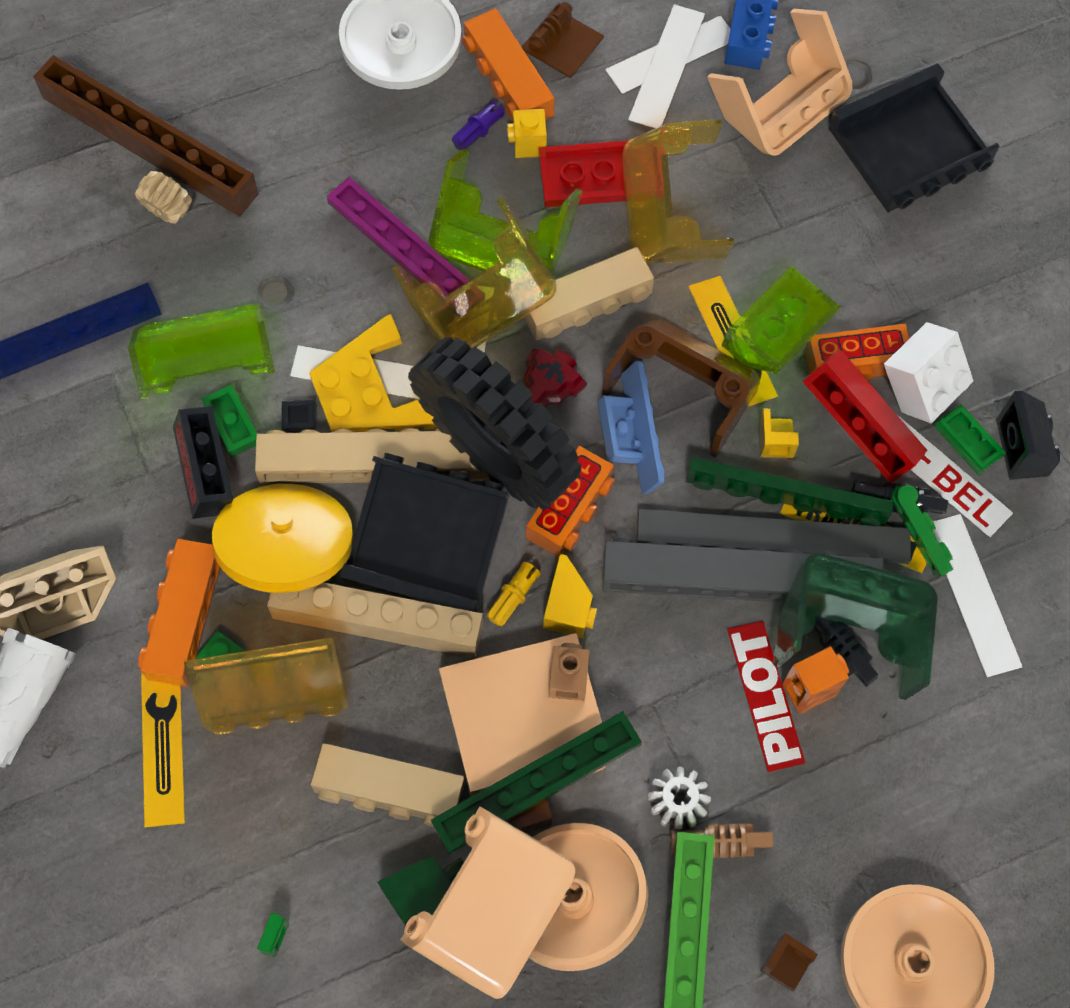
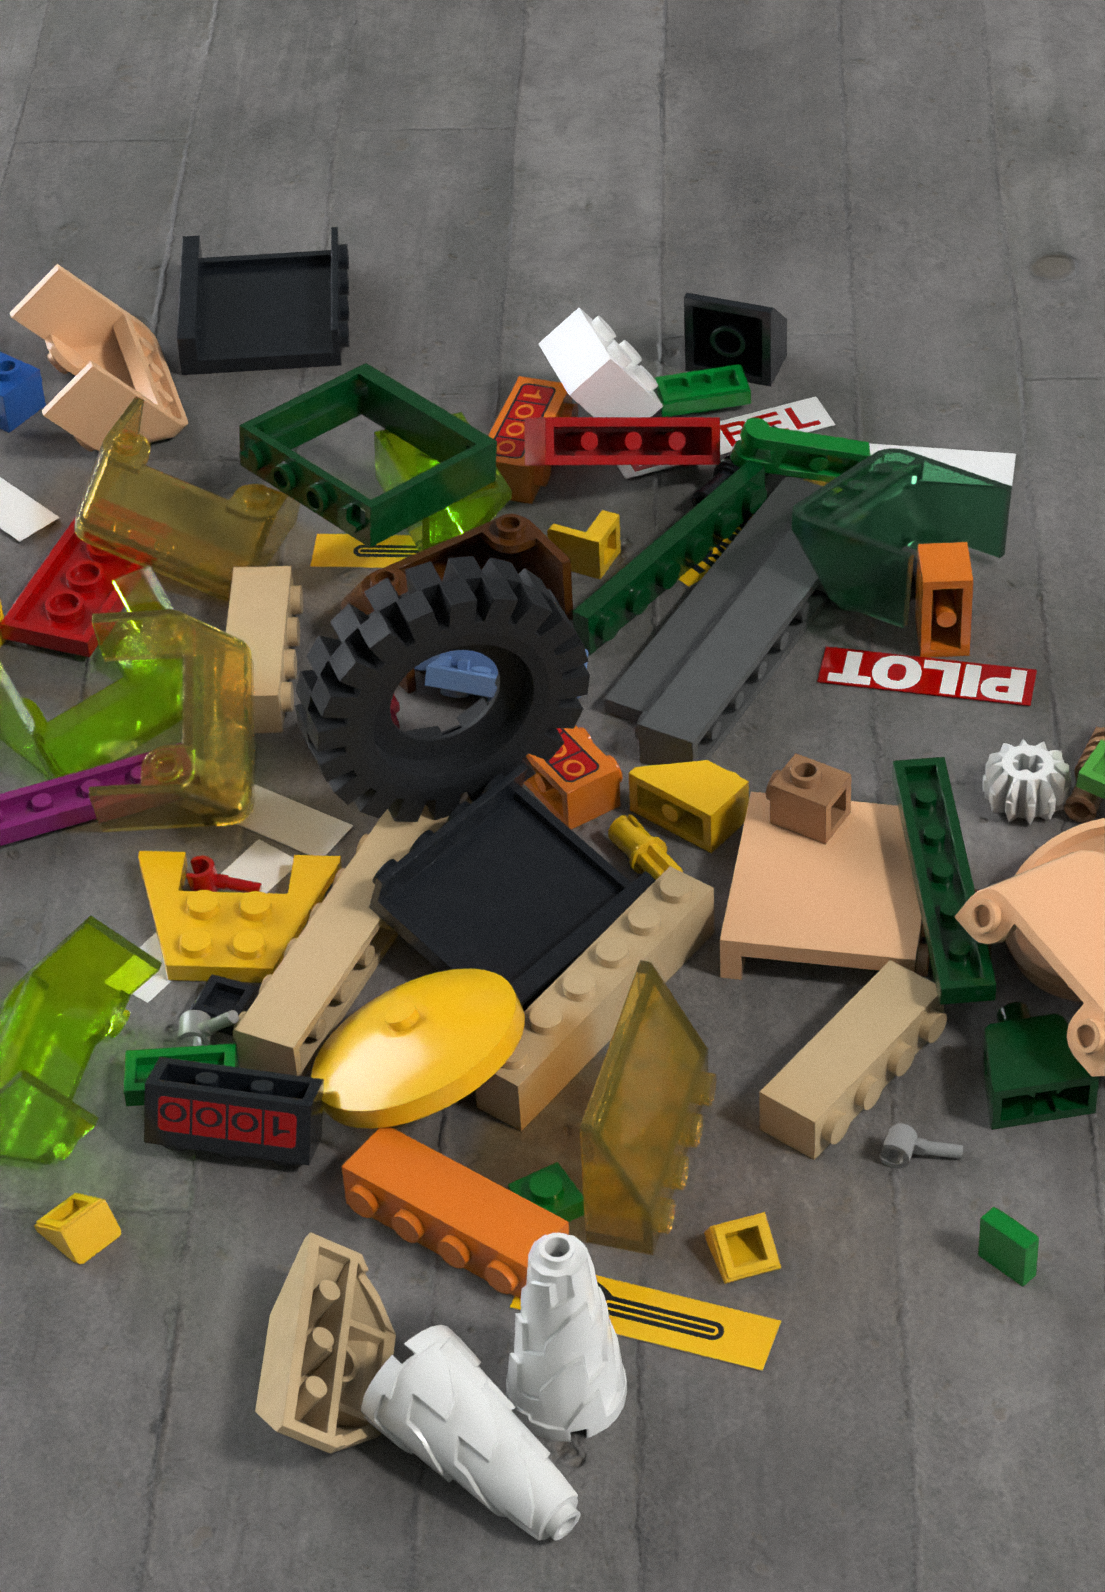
camera: 60 degrees left, 25 degrees down
none -> yellow slope [34,1192,121,1264]
none -> light grey hand [178,1010,239,1046]
none -> red hand [186,855,262,893]
none -> dark green window [239,363,497,548]
none -> white cone [506,1233,627,1442]
none -> yellow slope [704,1212,781,1284]
none -> light grey hand [880,1123,963,1169]

